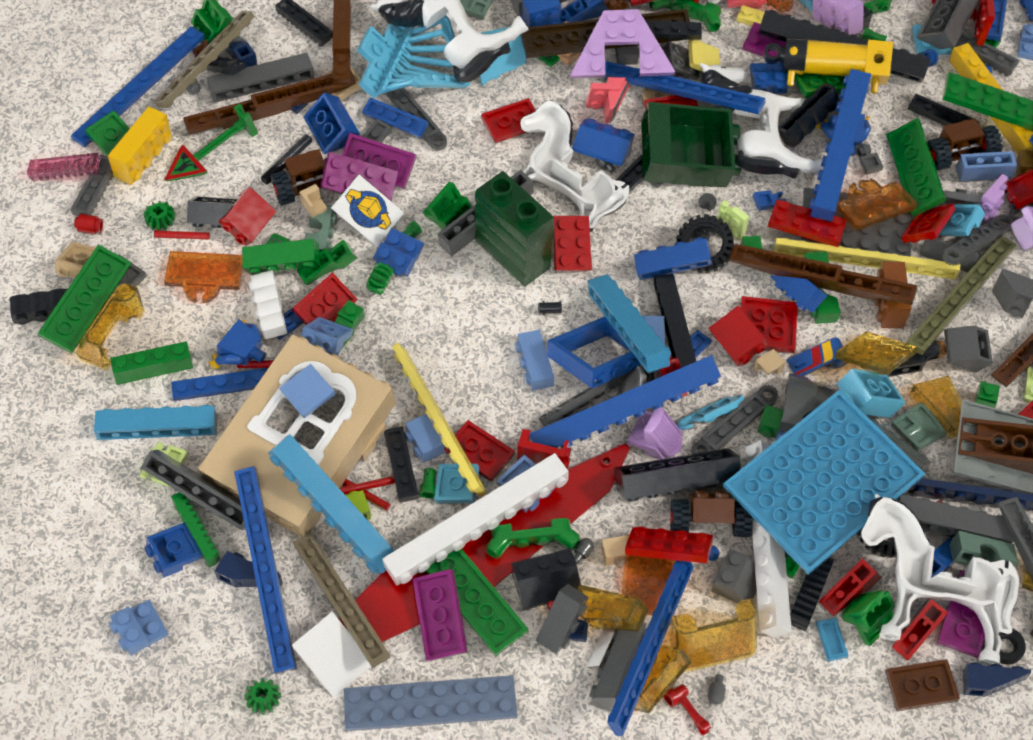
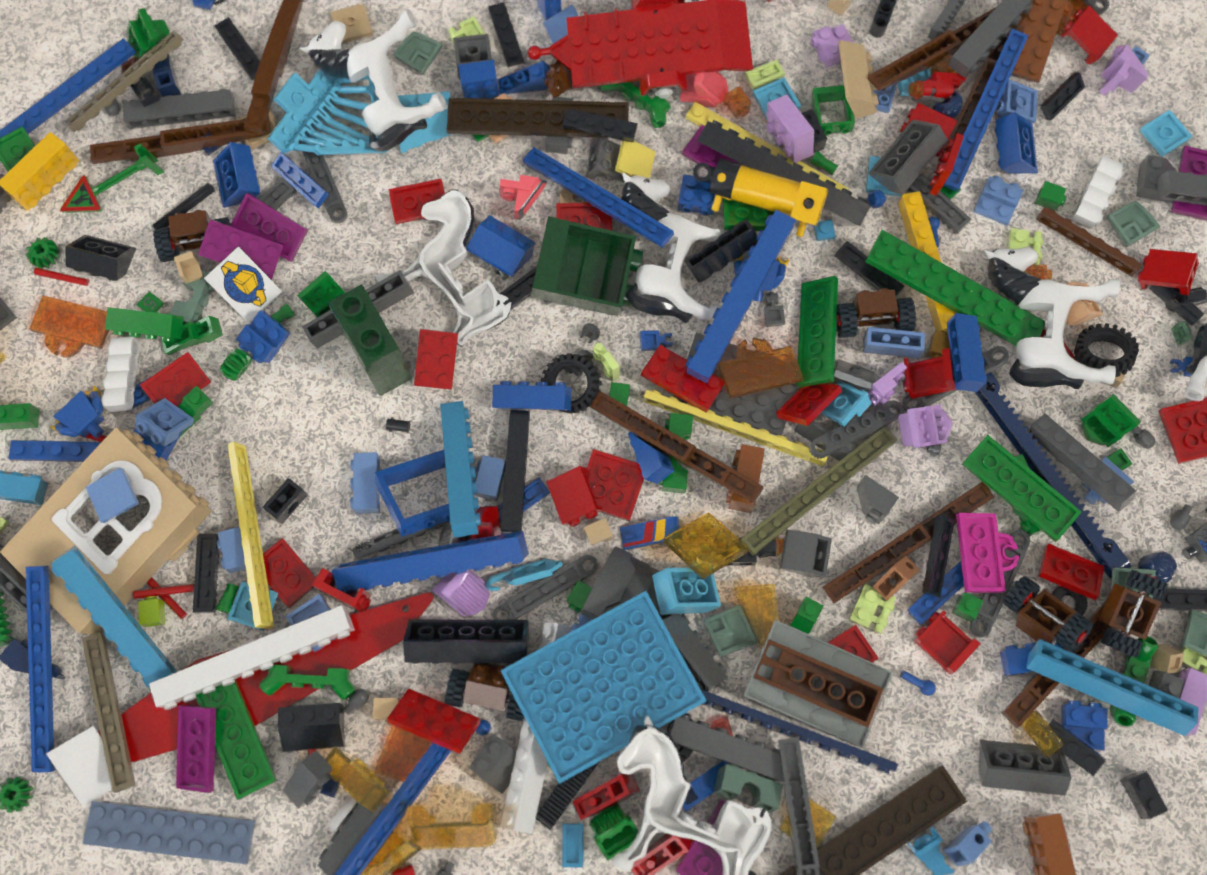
camera: 15 degrees right, 15 degrees up
panel [218,187,277,246] -> none
lavender wing [571,9,675,79] -> none
none -> black brick [262,478,308,524]
none -> dark azure plate [813,220,836,241]

